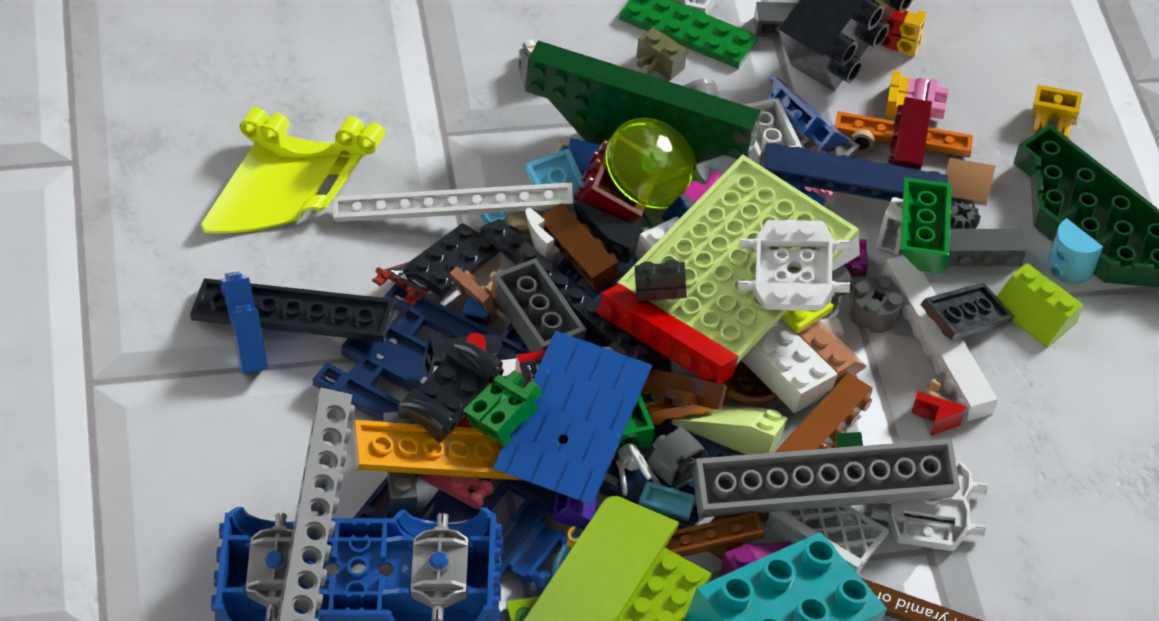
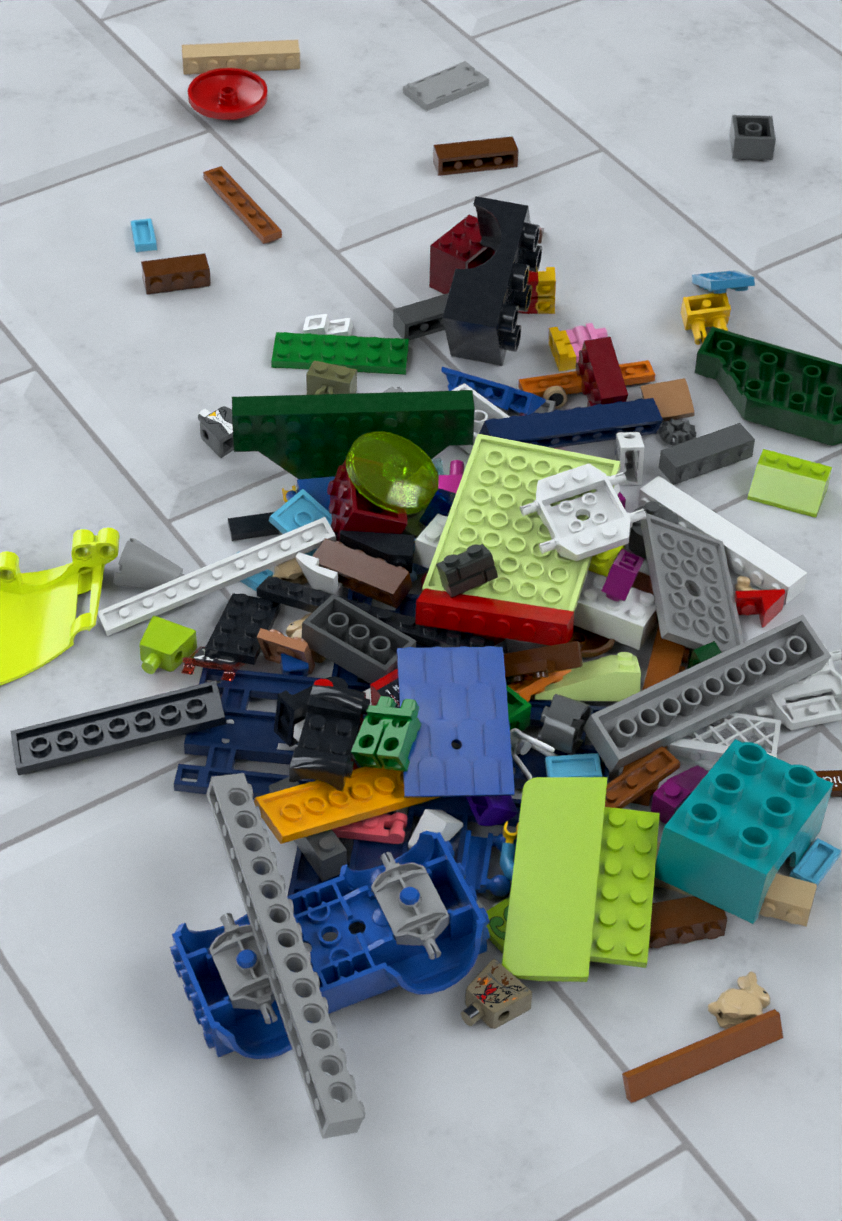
camera: 20 degrees left, 5 degrees down
blue arch [219,271,268,373] -> none
green slope [900,177,952,274] -> none
black plate [920,282,1014,341] -> none
medium azure brick [1048,218,1103,284] -> none
none -> light grey cone [114,538,184,589]
none -> lime torso [139,615,197,674]
none -> black tile [227,512,279,541]
none -> white slope [408,809,463,849]
none -> magenta slope [601,549,645,602]
none -> light grey plate [640,513,744,653]
none -> dark azure plate [692,270,755,293]

